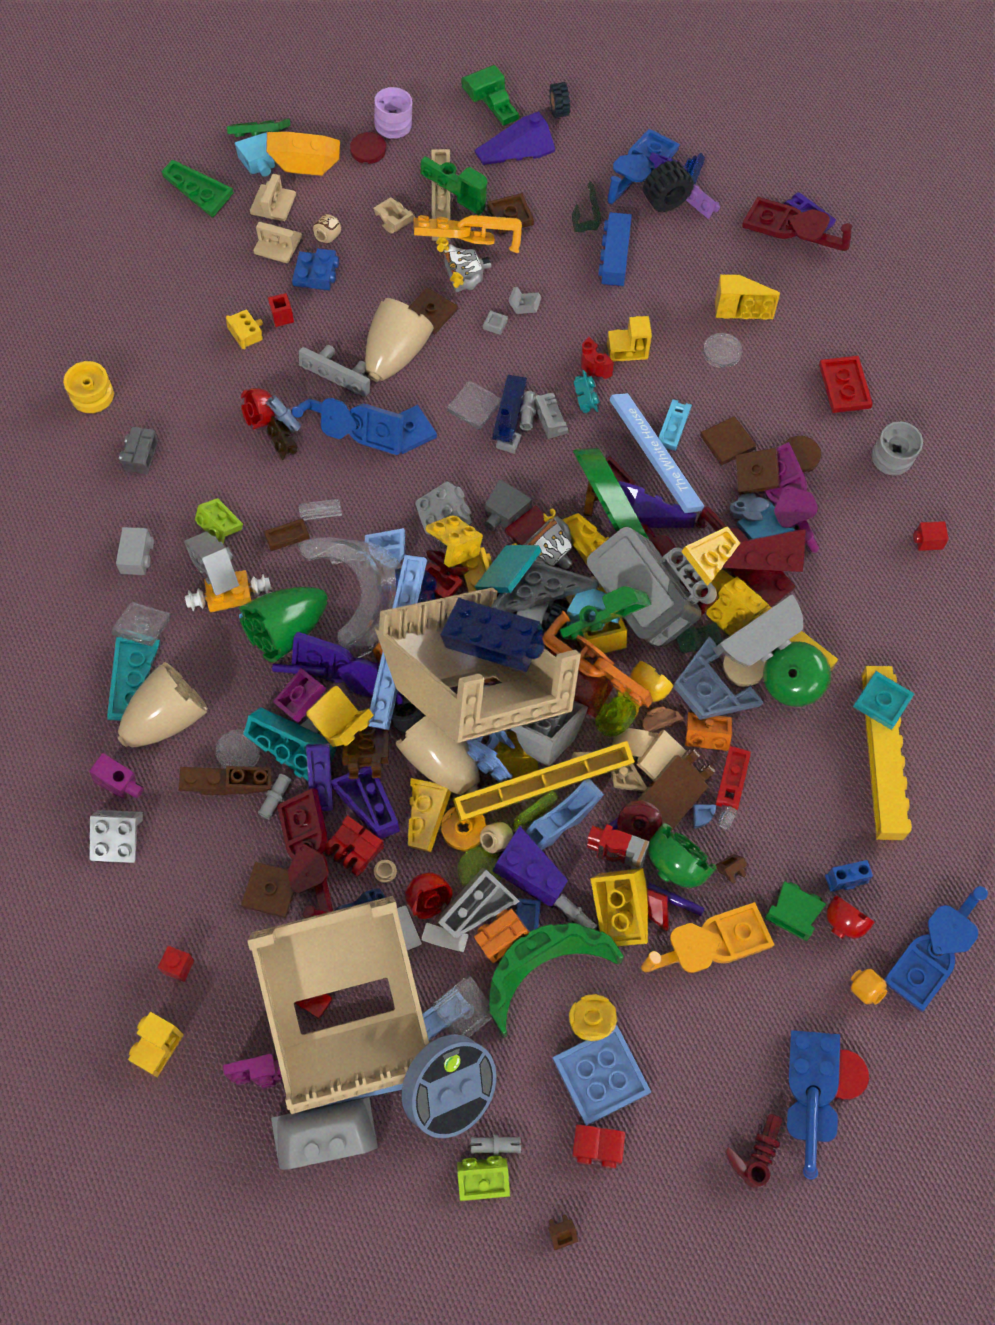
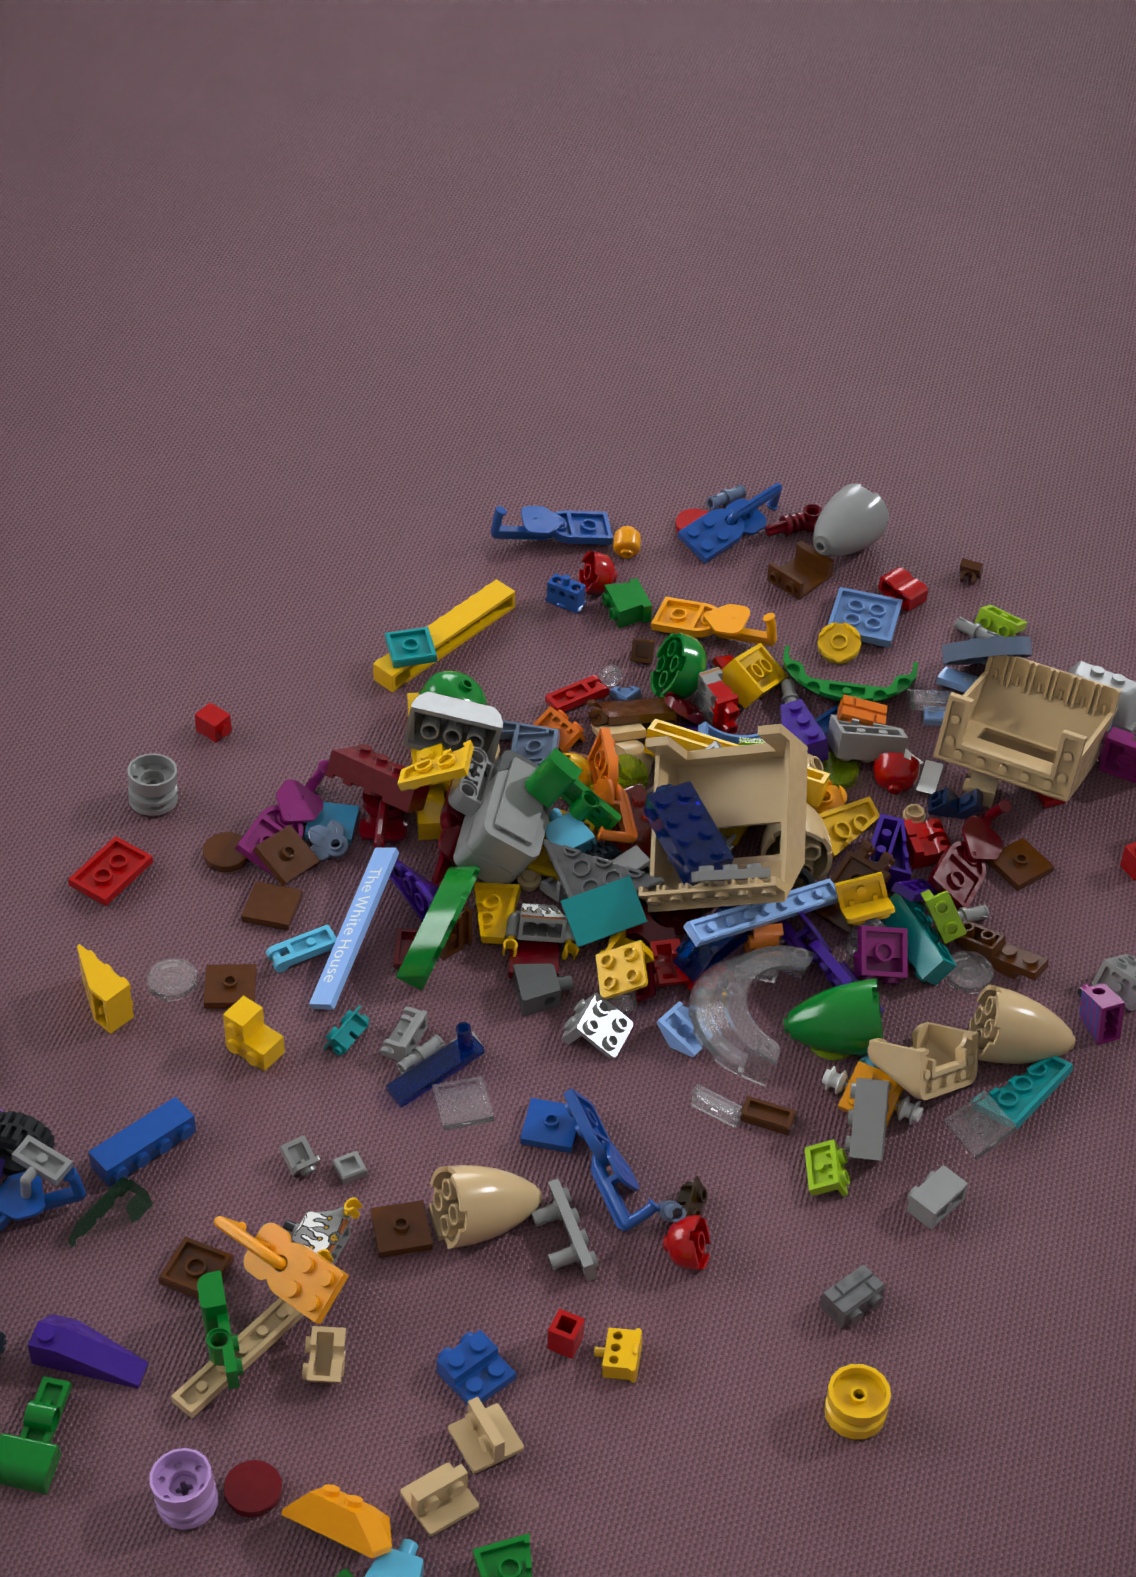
camera: 140 degrees left, 20 degrees down
tan head [313,214,341,243] -> none
red cylinder [581,337,614,379] -> none
none -> light grey plate [12,1135,73,1199]
none -> reddish brown plate [204,964,257,1009]
none -> light grey plate [691,863,771,882]
none -> sand blue pin [706,484,746,510]
none -> reddish brown panel [767,541,834,600]
none -> light grey cylinder [813,484,889,556]
none -> tan windscreen [868,1022,979,1100]
none -> lime bracket [920,889,967,944]

